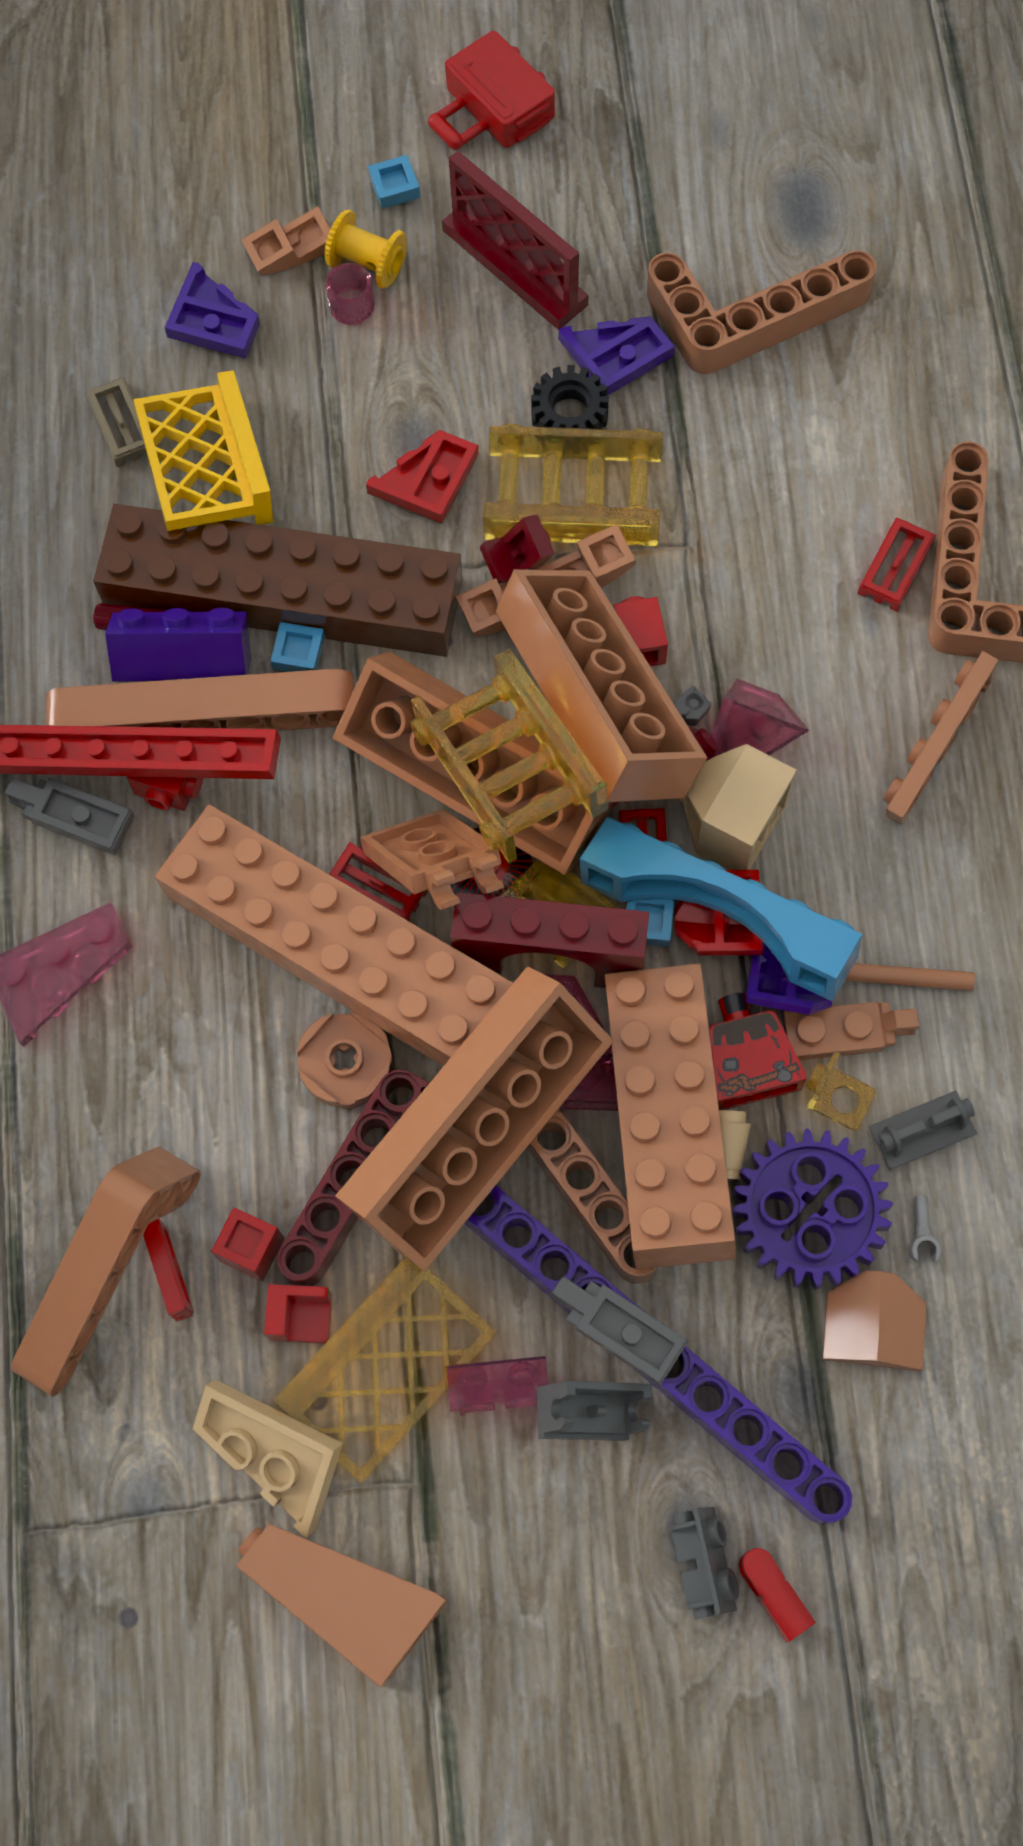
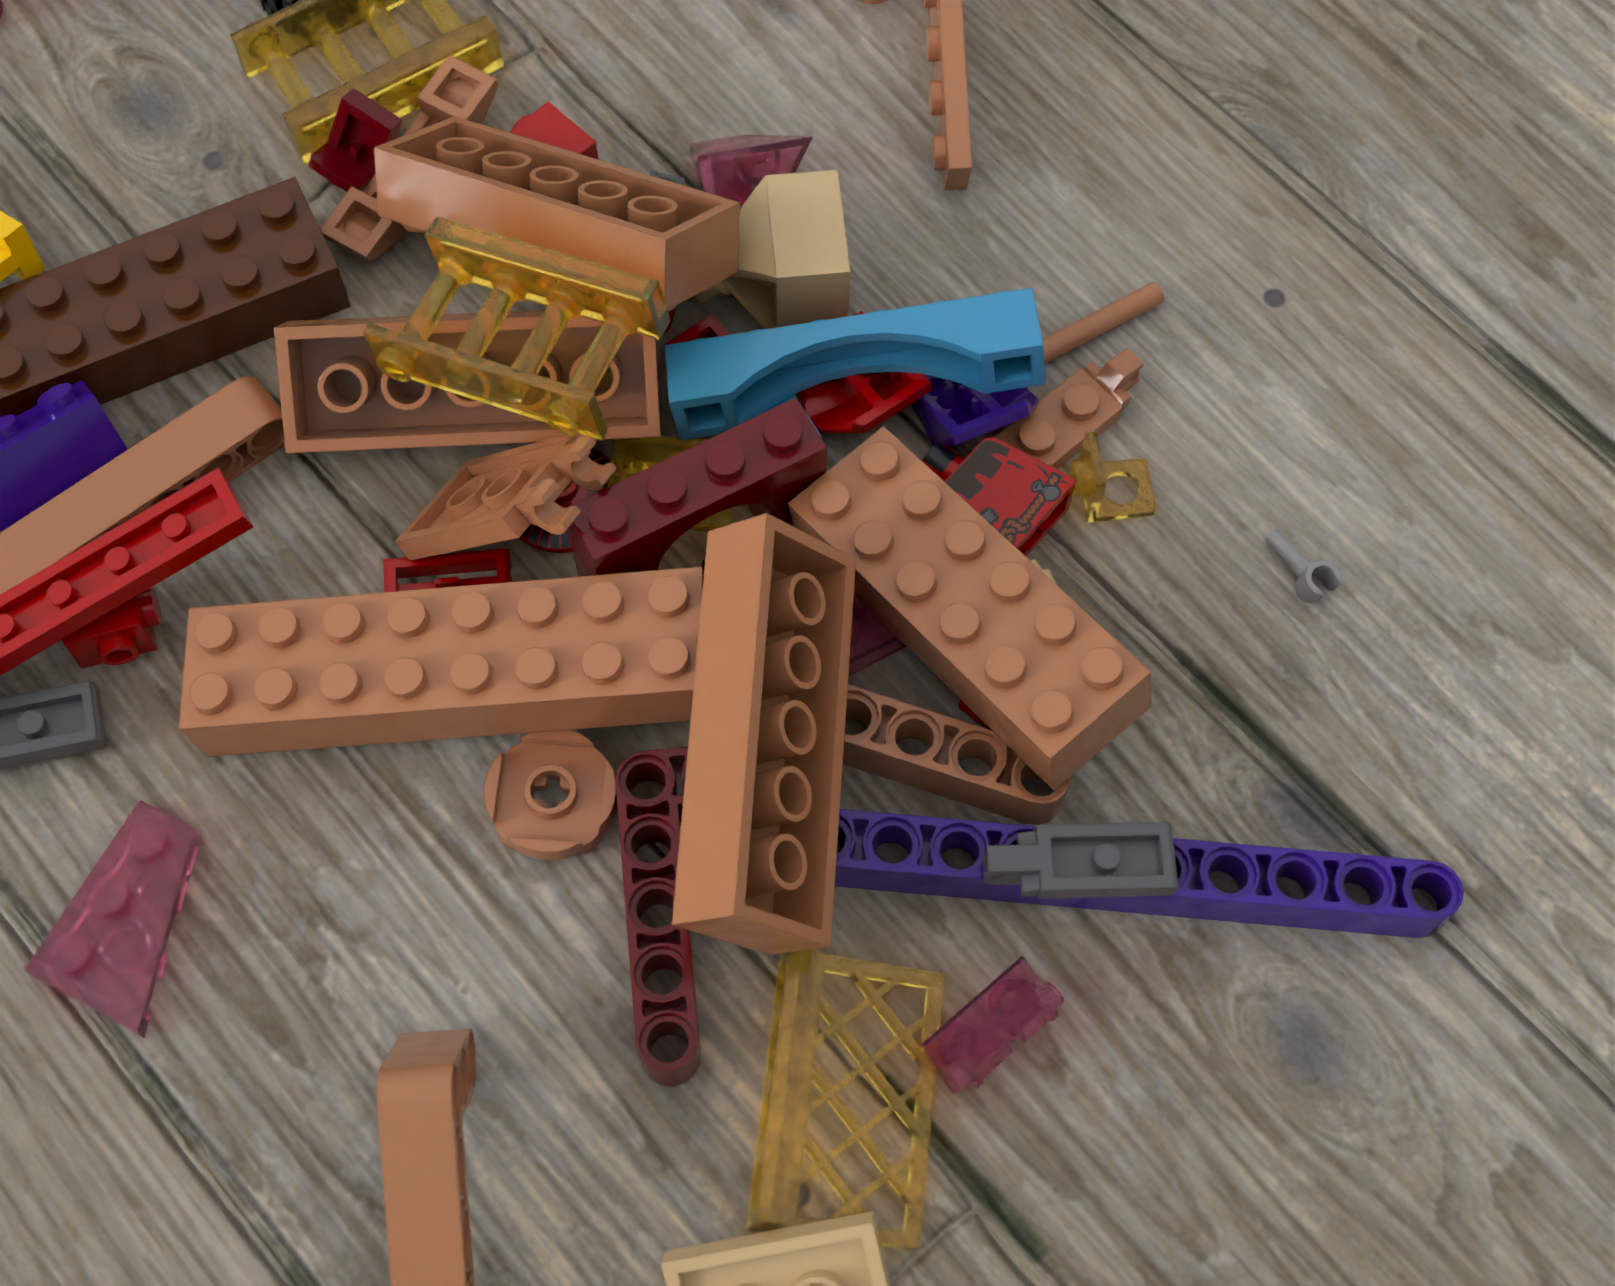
camera: 40 degrees left, 5 degrees down
red tile [143,1219,194,1322] -> none
red panel [211,1207,284,1282] -> none
red panel [264,1284,332,1344] -> none
dark azure plate [270,622,325,672] -> none
red wing [366,430,479,524] -> none
dark grey hinge [537,1381,652,1441] -> none
dark grey hinge [670,1507,739,1619] -> none
dark purple gear [732,1129,893,1290] -> none
red bar [738,1548,816,1642] -> none
nougat slope [822,1270,927,1371] -> none
dark grey hinge [869,1090,977,1171] -> none

